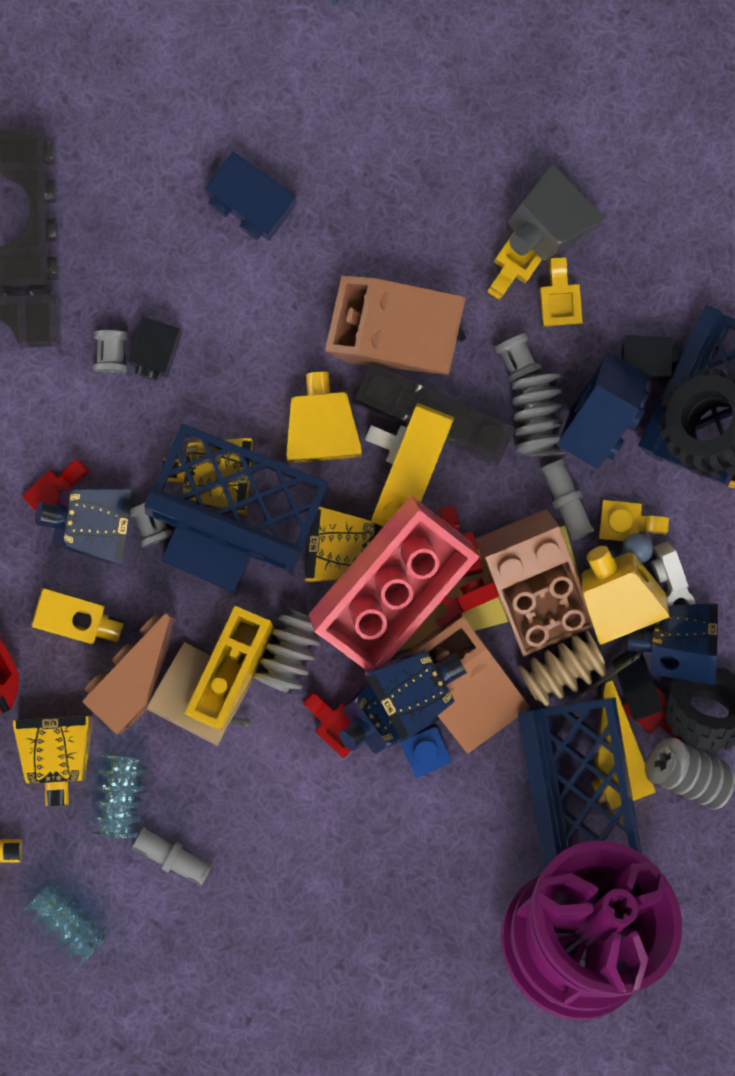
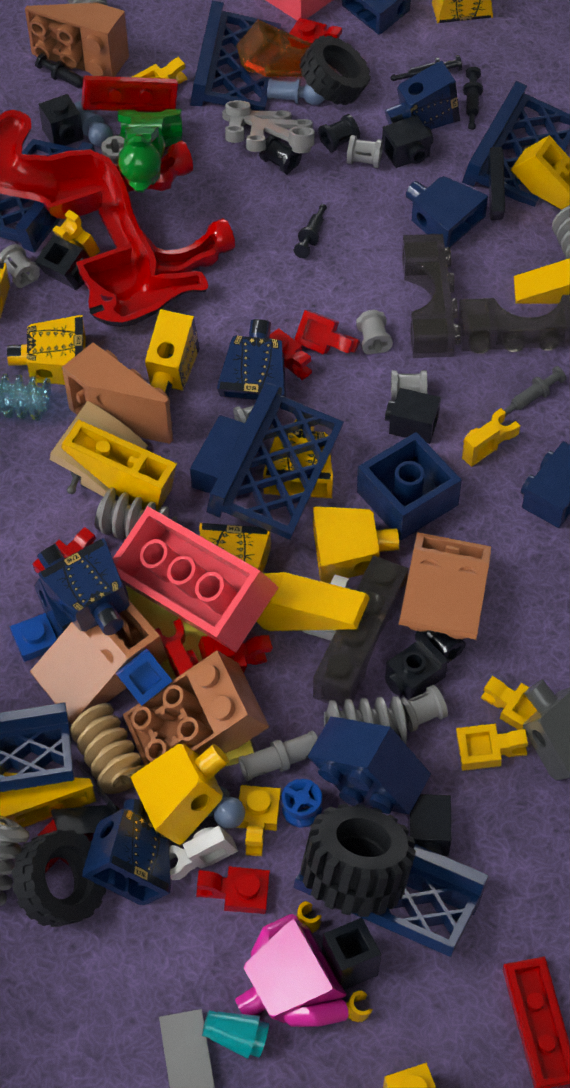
camera: 90 degrees right, 30 degrees down
none -> blue plate [115,649,173,706]
none -> red plate [196,866,270,914]
none -> blue wheel [282,779,322,828]
none -> red plate [294,310,360,354]
none -> light grey bush [356,310,393,355]
none -> dark blue brick [357,432,462,540]
none -> black brick [385,633,448,700]
none -> yellow plate [462,408,520,467]
none -> dark grey piece [504,366,567,416]

